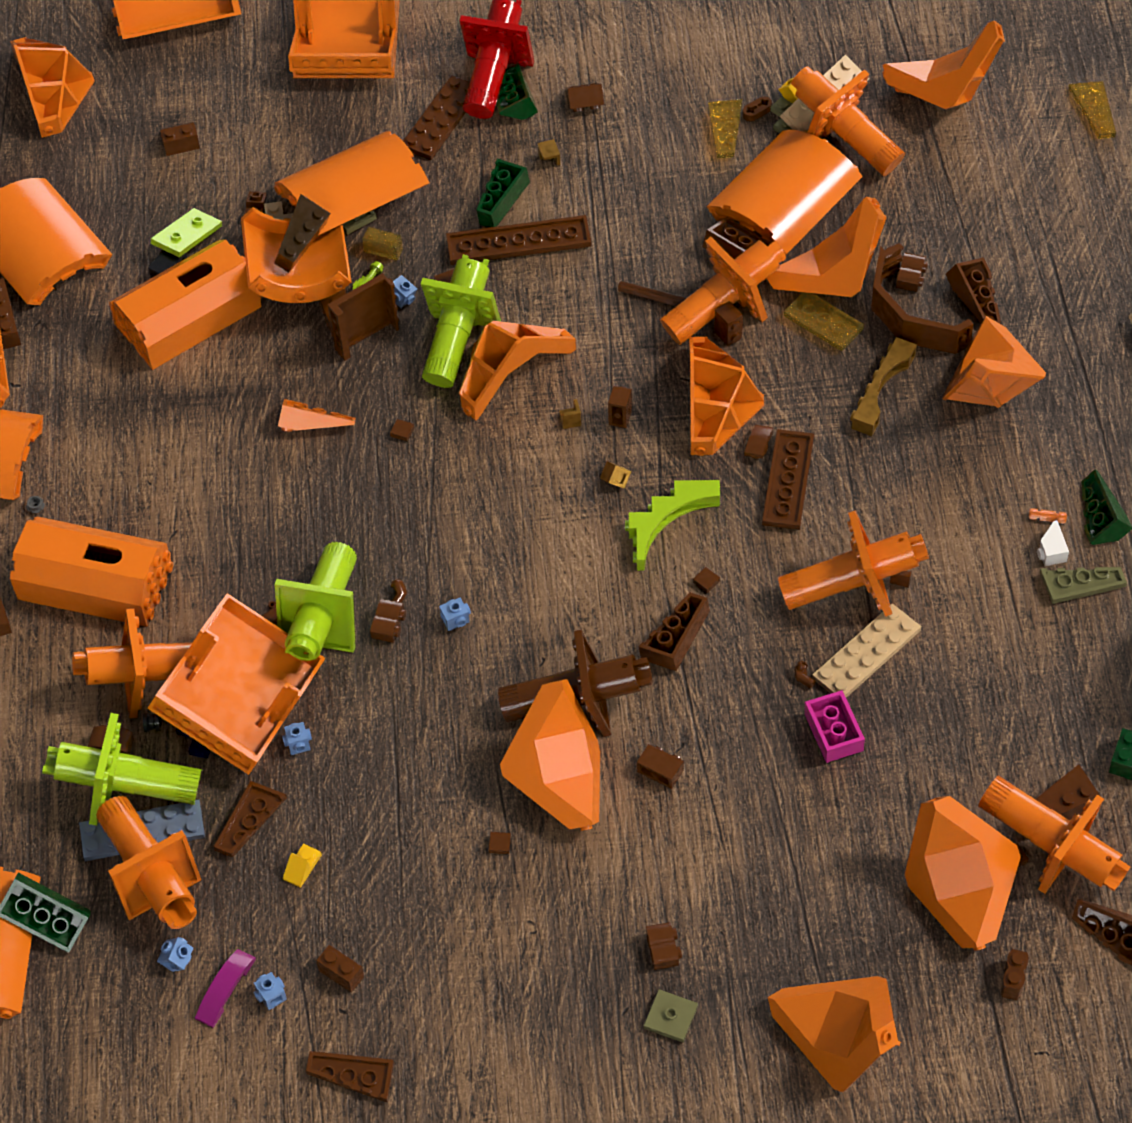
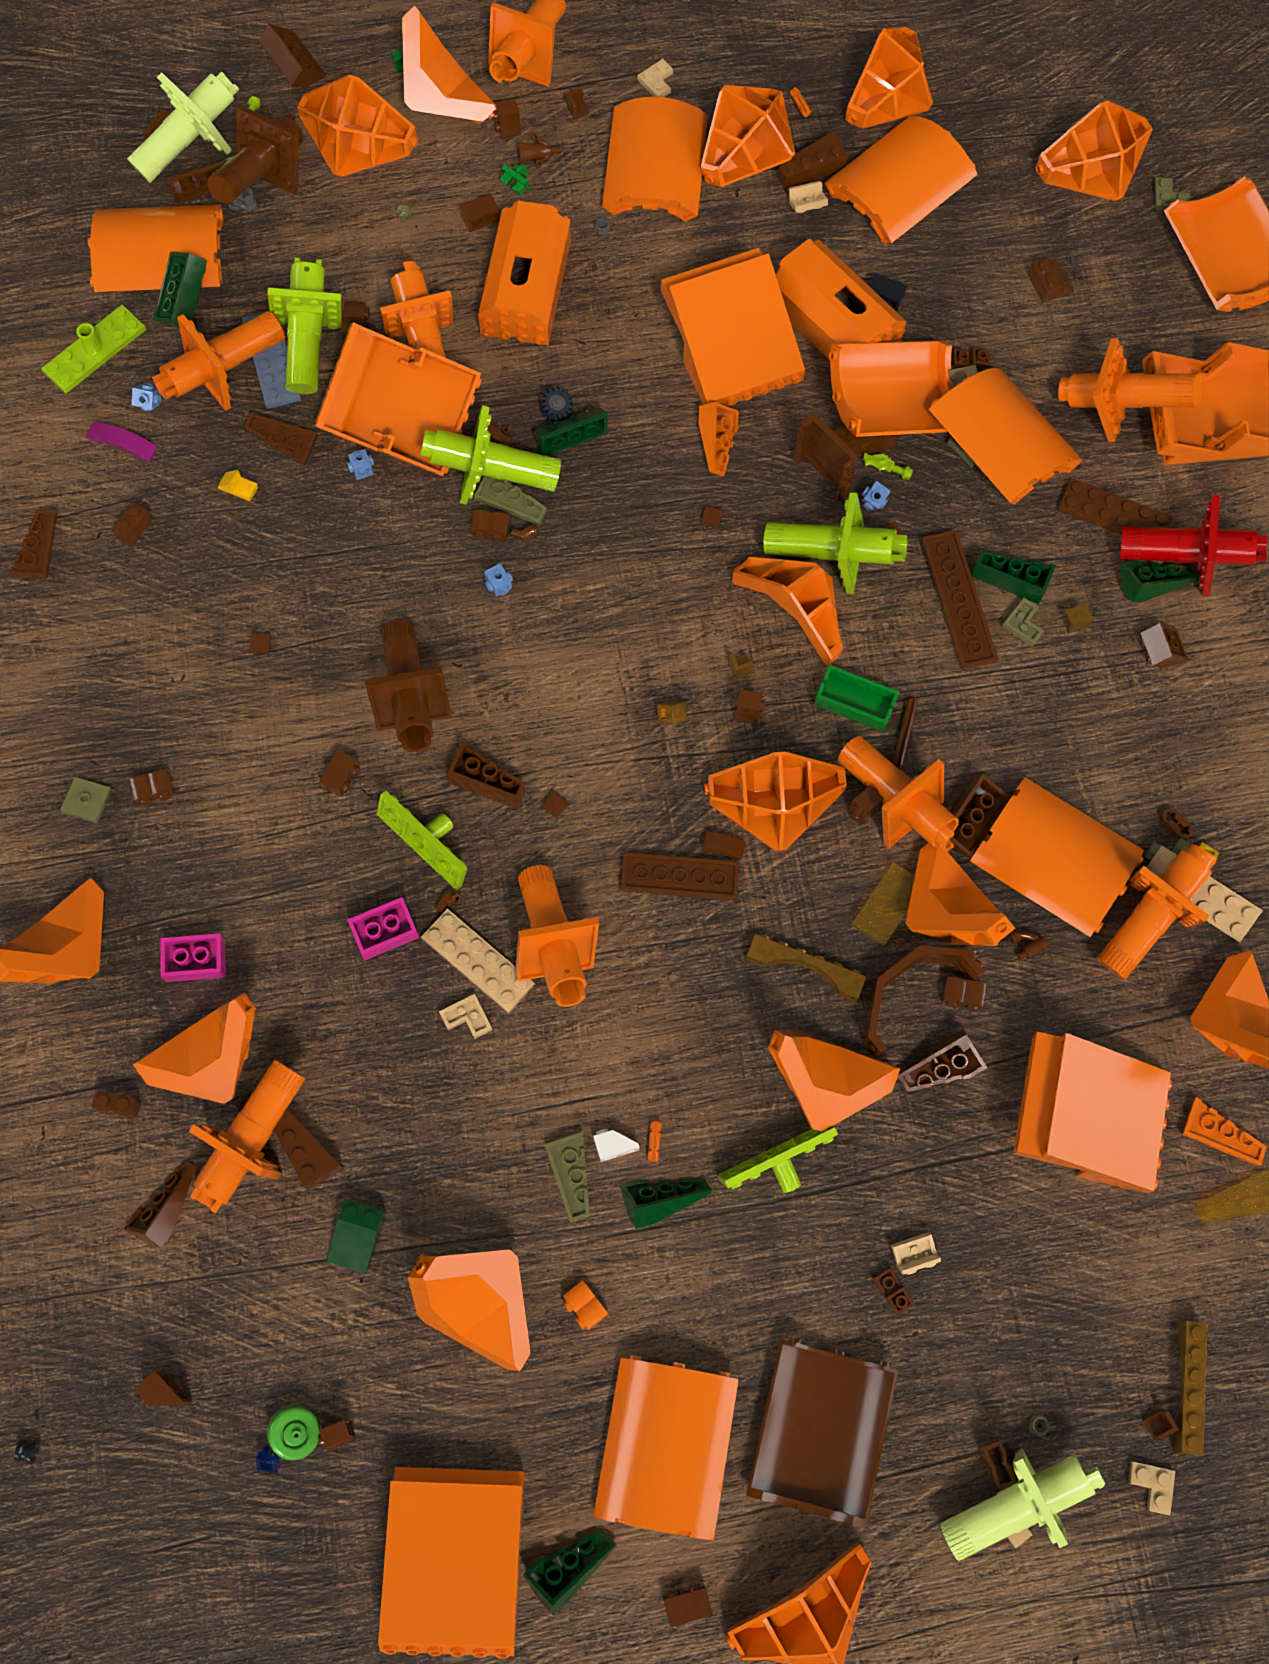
camera: 80 degrees right, 15 degrees up
plate [151,208,222,257] -> none
medium blue brick [253,972,287,1010] -> none
dark brown wedge [274,194,331,273] -> none
clear yellow brick [362,227,403,260] -> none
orange panel [500,679,600,831] -> none
lime arch [625,480,720,571] -> none
clear yellow wing [708,99,742,159] -> none
none -> lime plate [41,305,146,394]
none -> dark pink brick [161,934,226,982]
none -> lime plate [377,791,467,891]
none -> tan plate [439,994,492,1039]
none -> olive wing [474,476,547,526]
none -> dark green slope [533,407,608,456]
none -> black wheel [540,387,573,422]
none -> orange panel [661,248,805,406]
none -> lime plate [717,1126,838,1193]
none -> tan bracket [789,181,828,213]
none -> green piece [814,665,900,732]
none -> olive plate [1002,597,1044,647]
none -> orange panel [1013,1032,1172,1193]
none -> orange piece [1058,338,1202,442]
none -> olive plate [1154,177,1190,210]
none -> orange wing [1181,1097,1267,1167]

